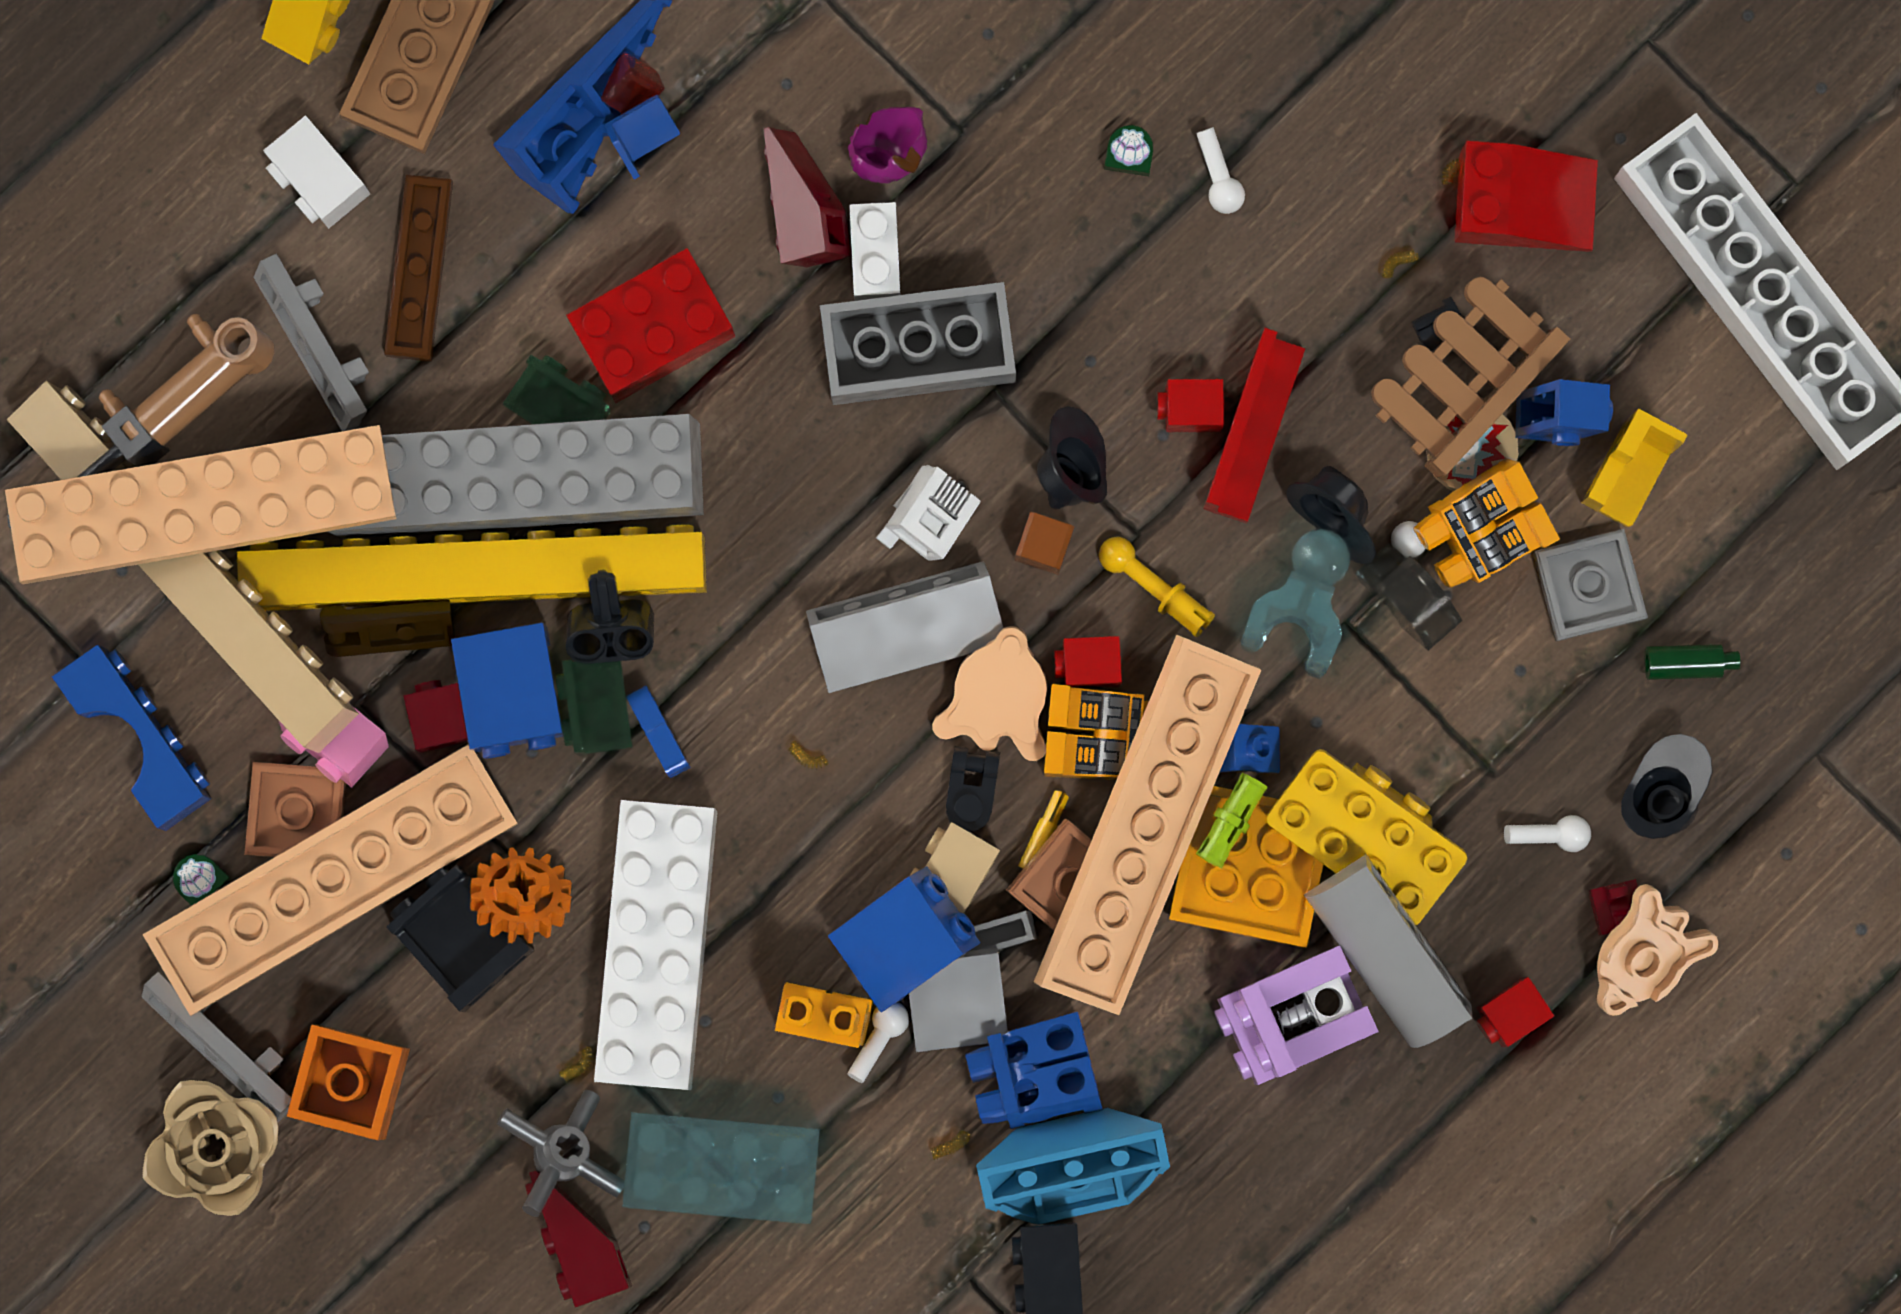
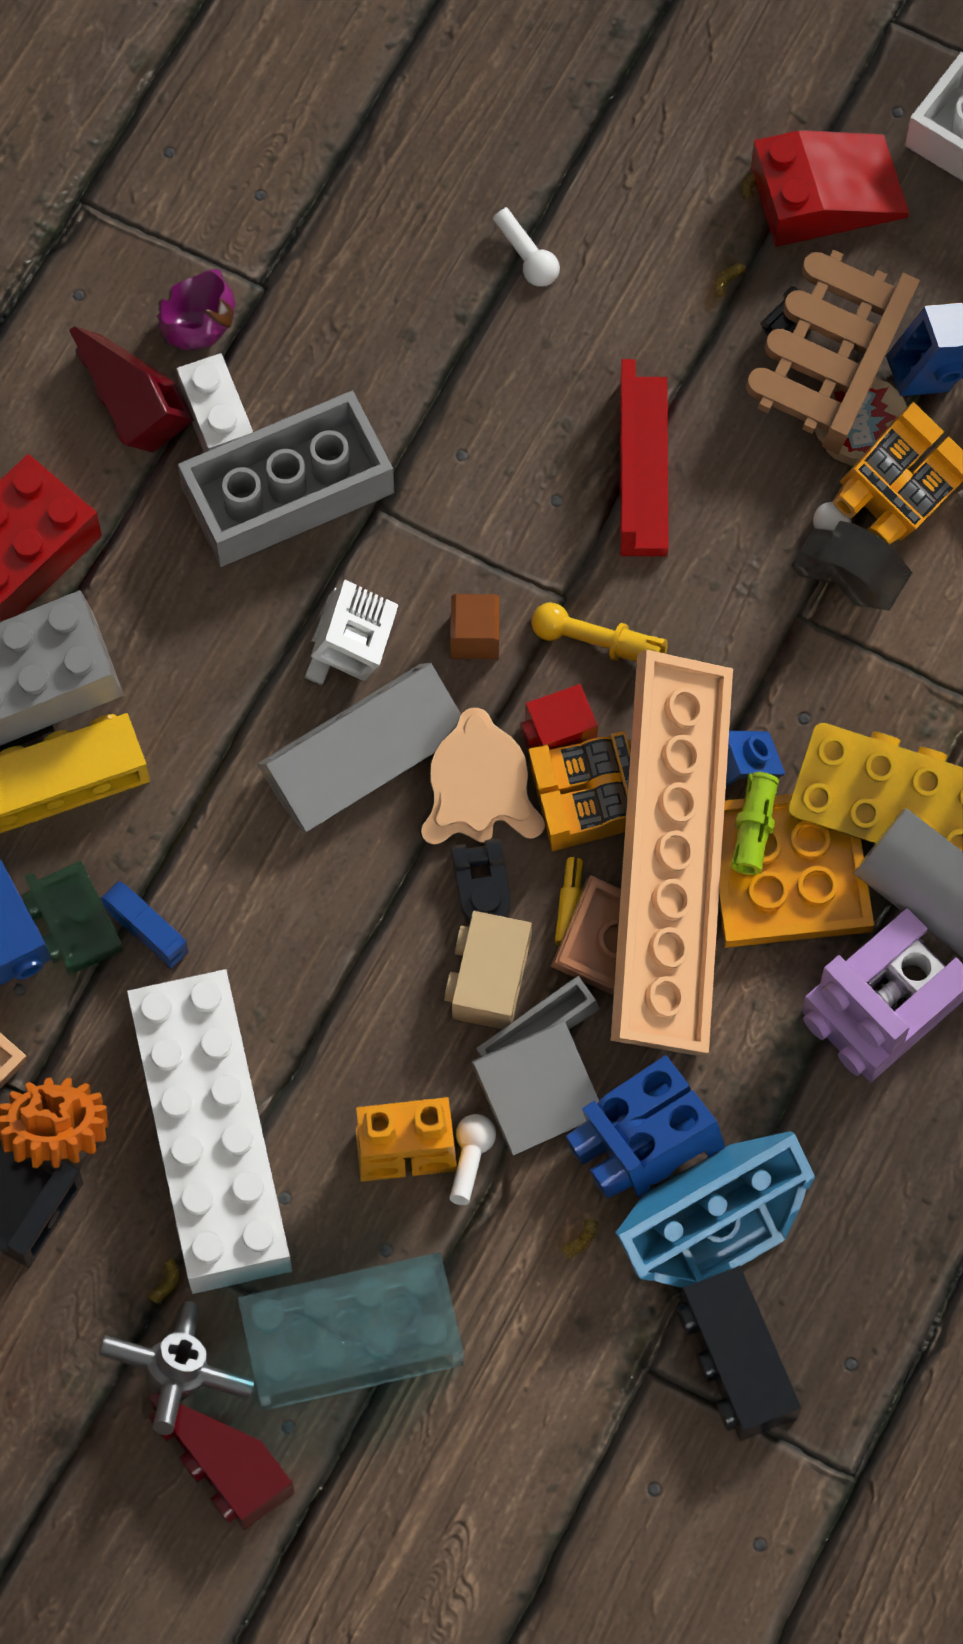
camera: 20 degrees left, 15 degrees down
black beam [566,570,655,664] -> none
clear yellow leg [788,741,828,769] -> none
blue panel [828,866,981,1013] -> none
black piece [1037,406,1107,510] -> none
tile [1104,125,1153,177] -> none
red brick [1157,379,1224,432] -> none
clear light blue piece [1240,528,1351,679] -> none
black piece [1286,466,1376,564] -> none

